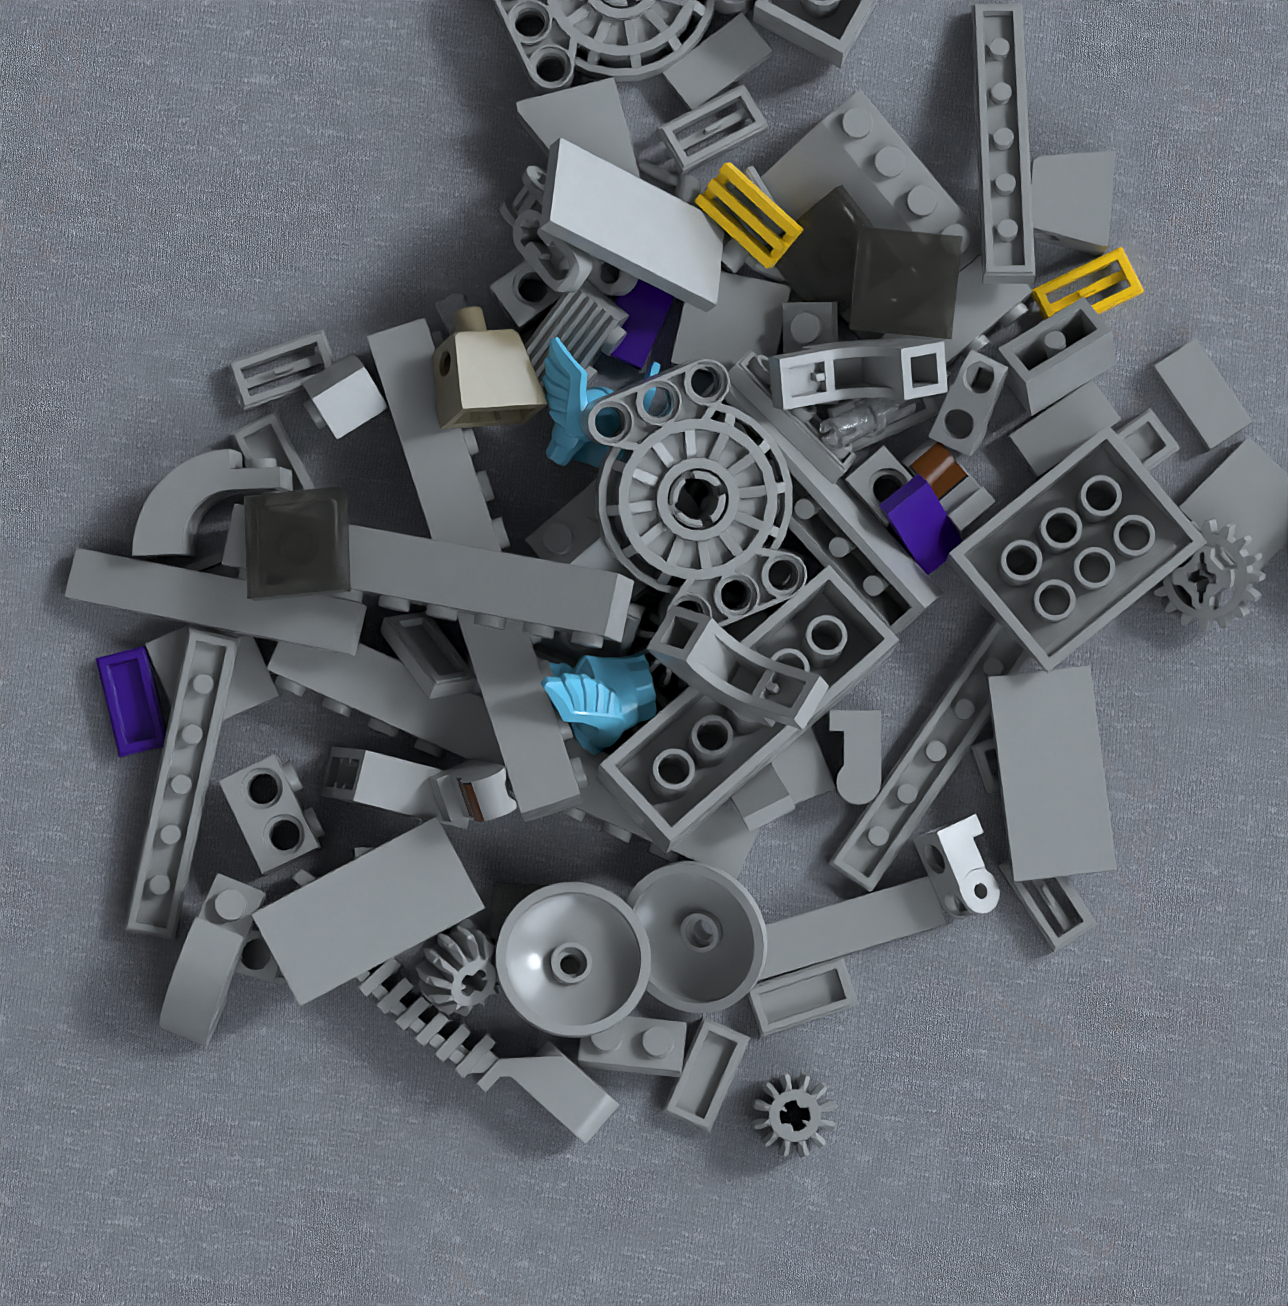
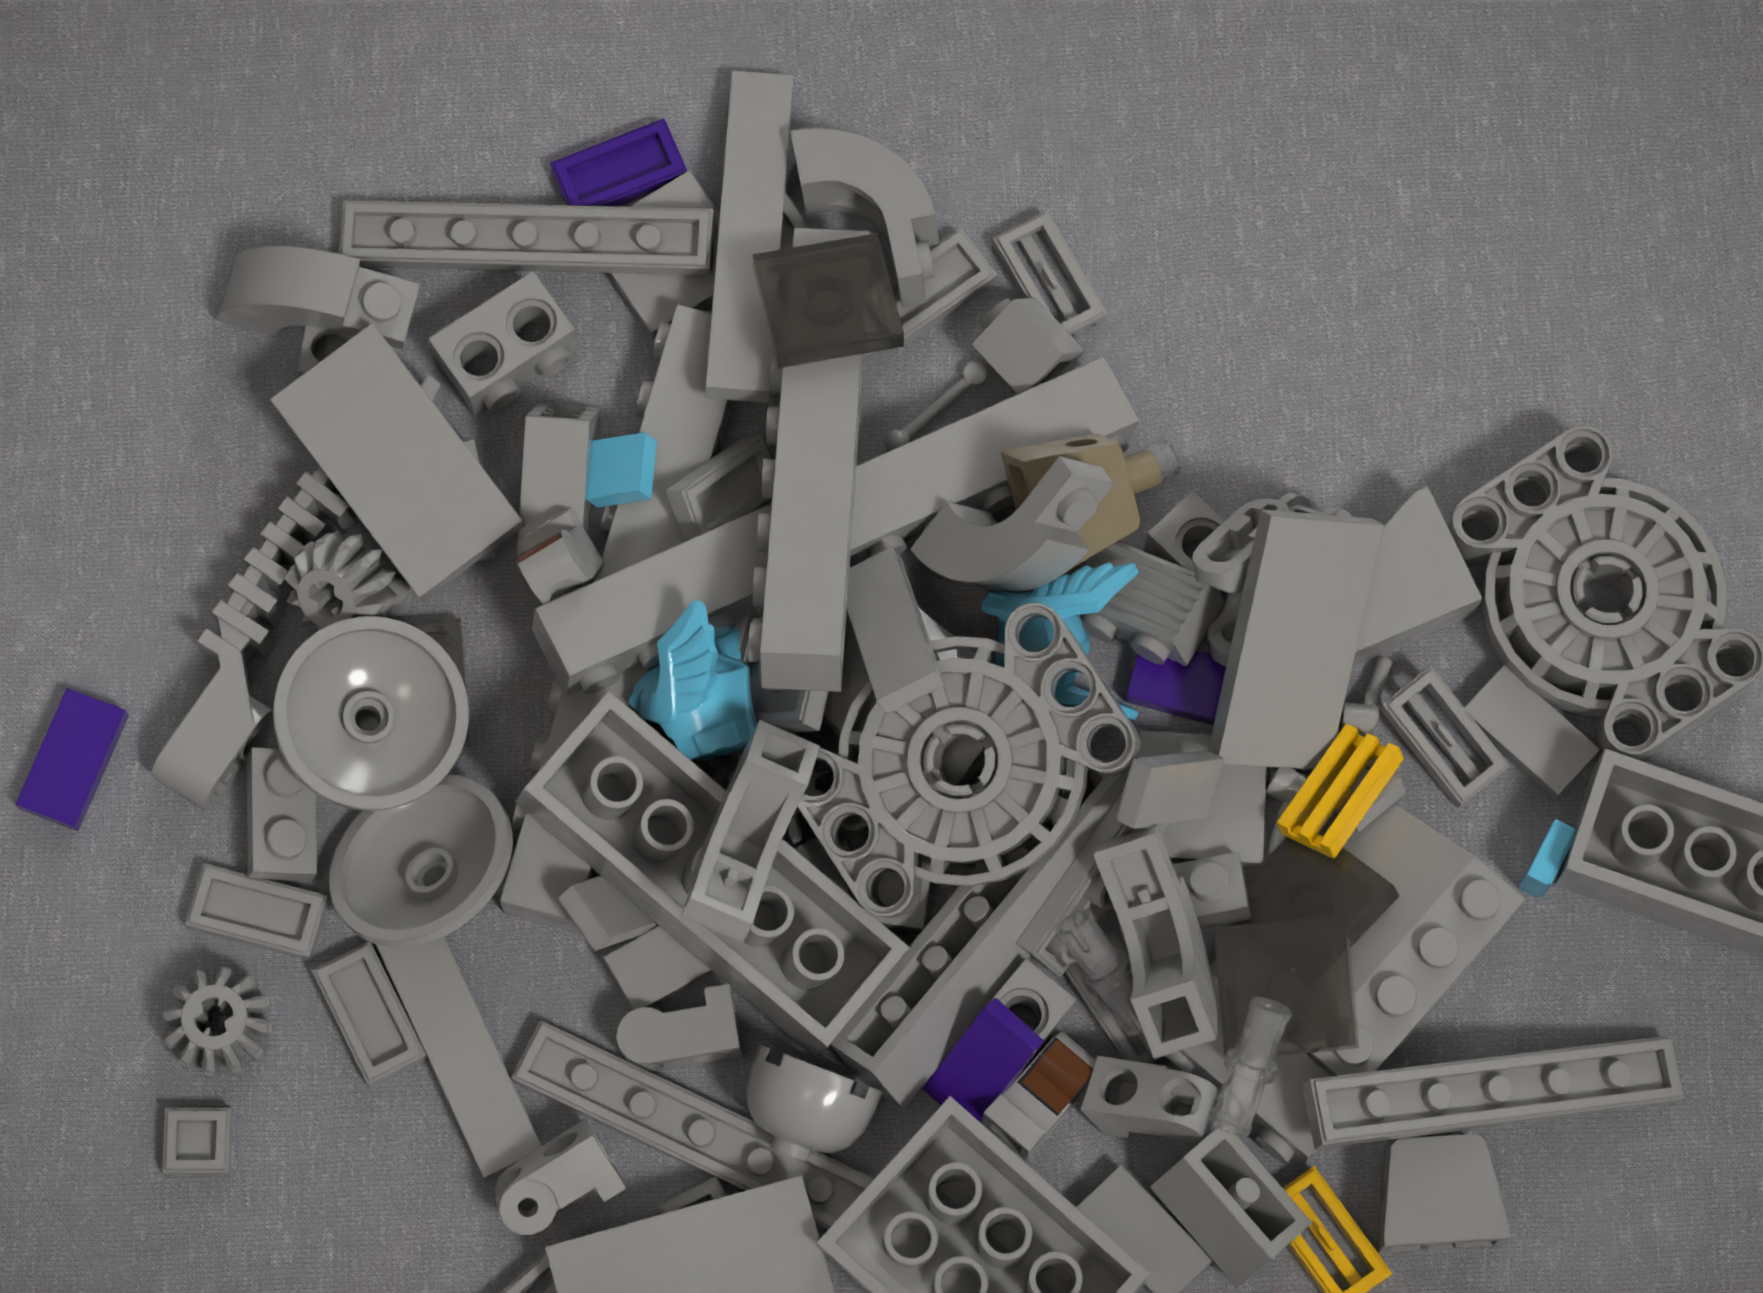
camera: 80 degrees right, 10 degrees down
none -> dark purple tile [15,688,129,831]
none -> light grey tile [163,1108,234,1177]
none -> medium azure tile [586,432,657,508]
none -> light grey cylinder [746,1044,882,1162]
none -> light grey tile [847,546,945,715]
none -> light grey hinge [885,361,988,451]
none -> light grey arch [910,456,1114,591]
none -> light grey tile [1116,750,1224,829]
none -> clear pin [1210,997,1292,1136]
none -> medium azure tile [1518,819,1576,899]

